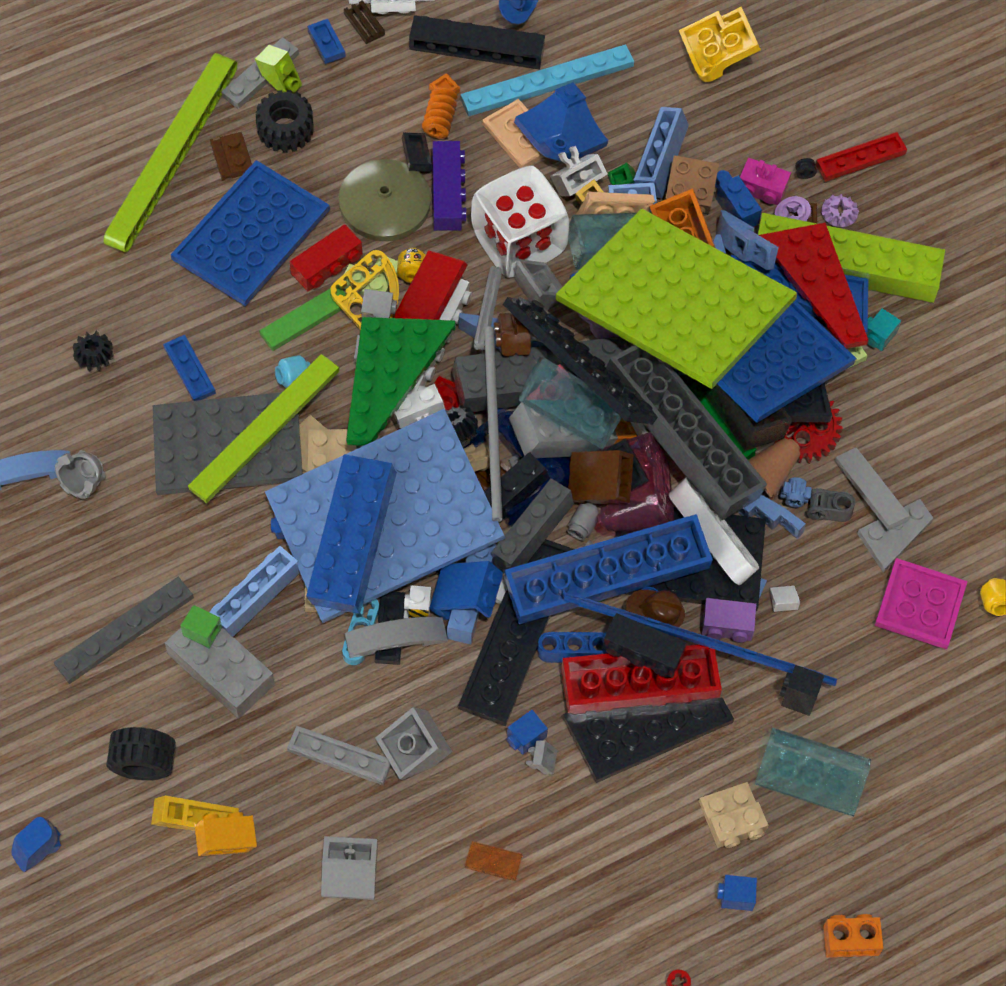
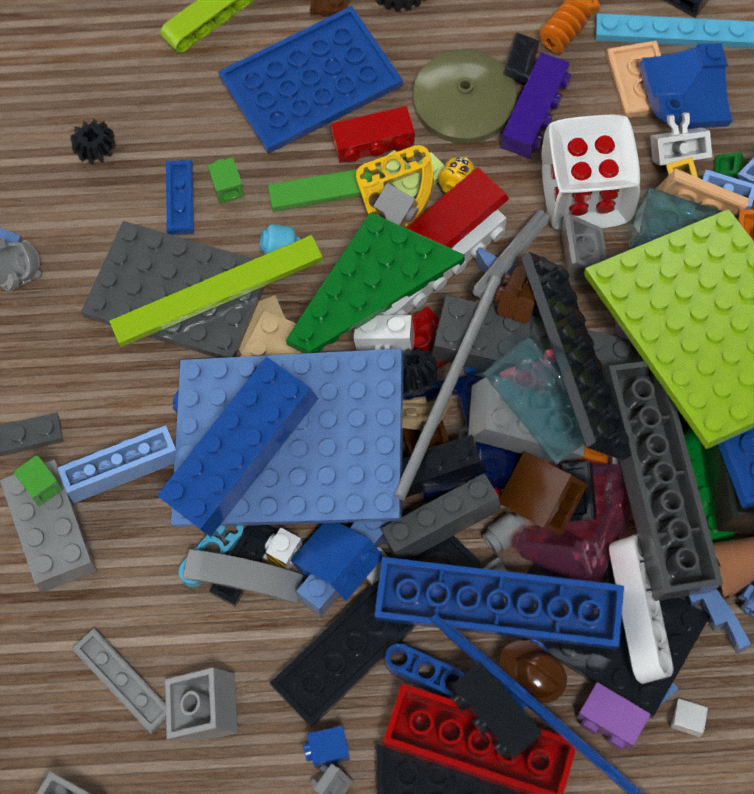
camera: 30 degrees right, 5 degrees up
none -> bright green brick [208,157,245,204]

